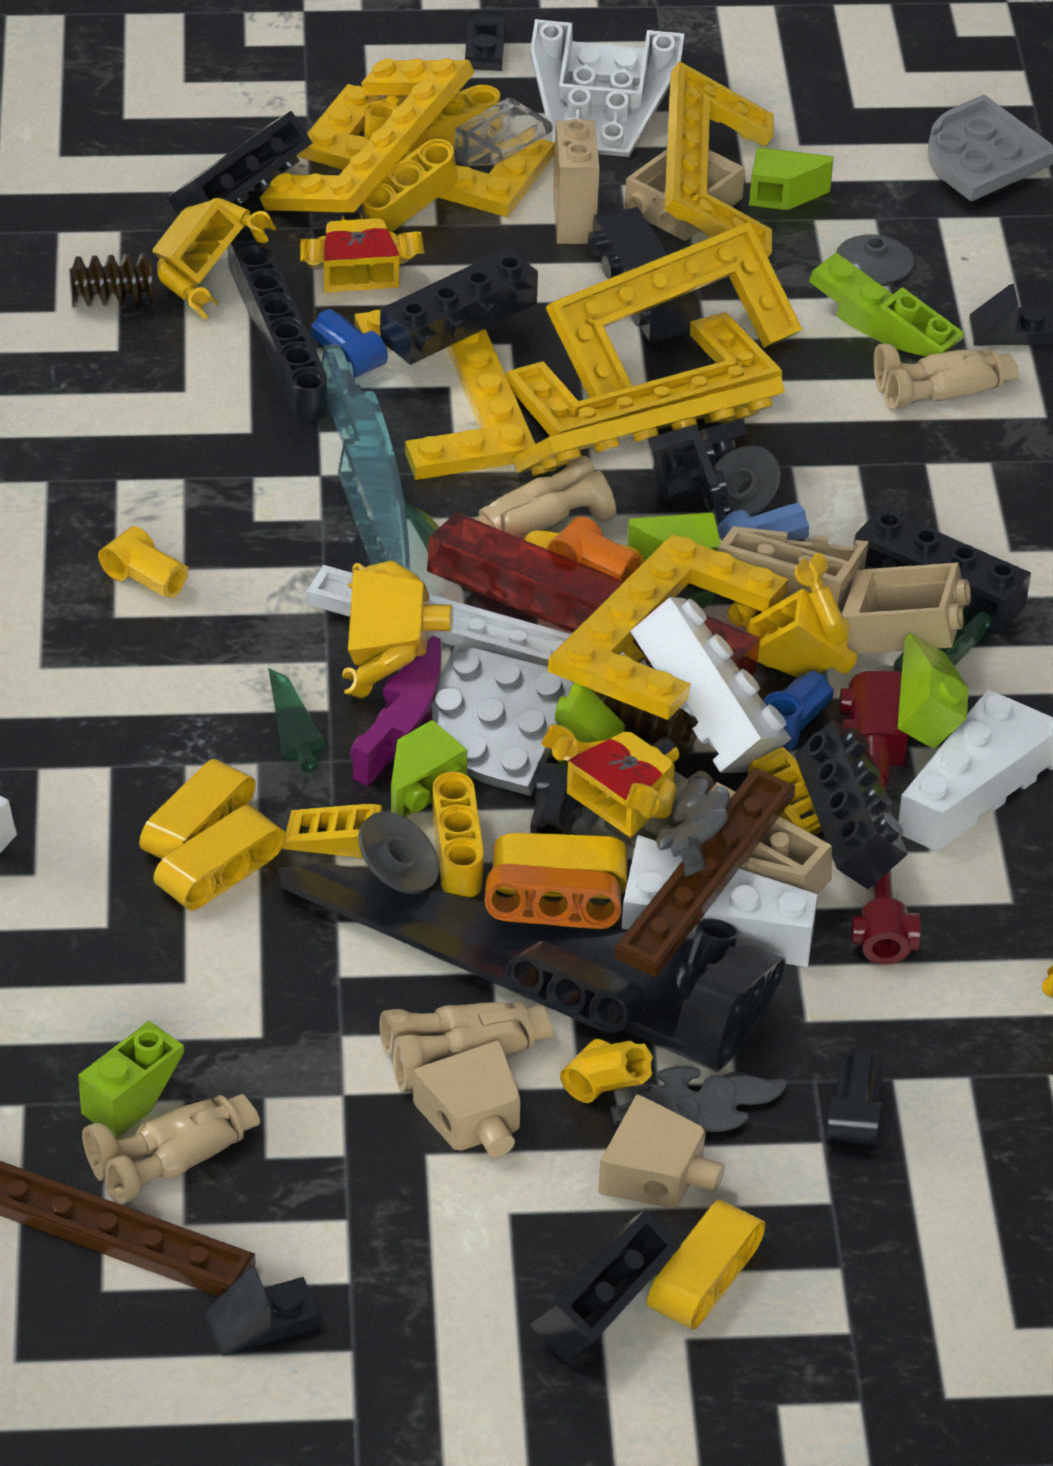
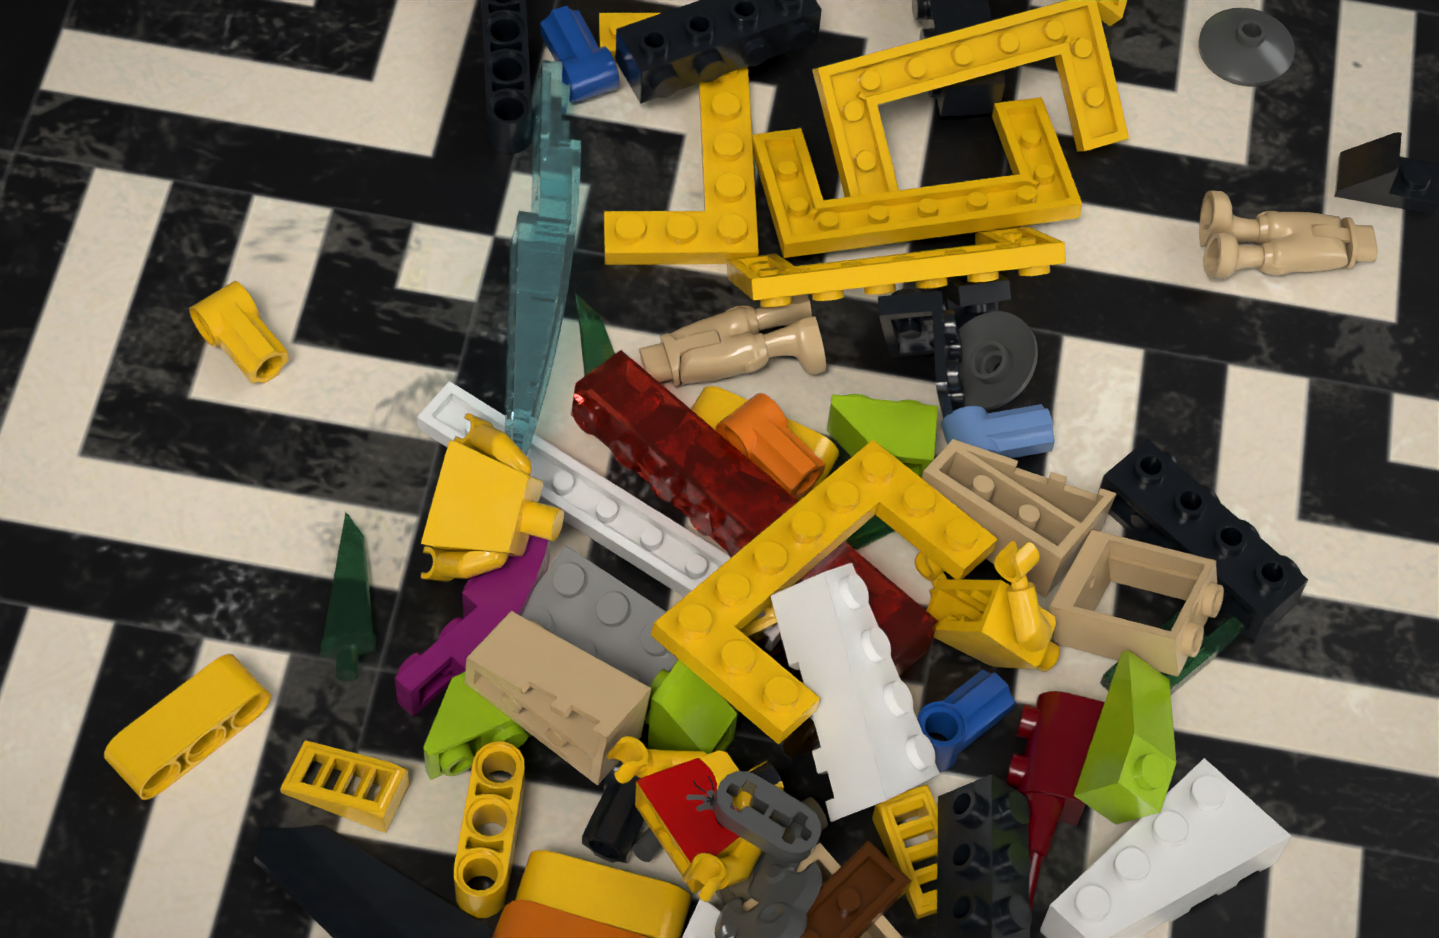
camera: 10 degrees right, 15 degrees up
yellow beam [154,805,286,911] -> none
dark grey dish [358,812,439,894] -> none
lime slope [809,252,965,356] -> none
none -> tan wedge [464,611,651,786]
none -> dark grey beam [713,771,821,863]

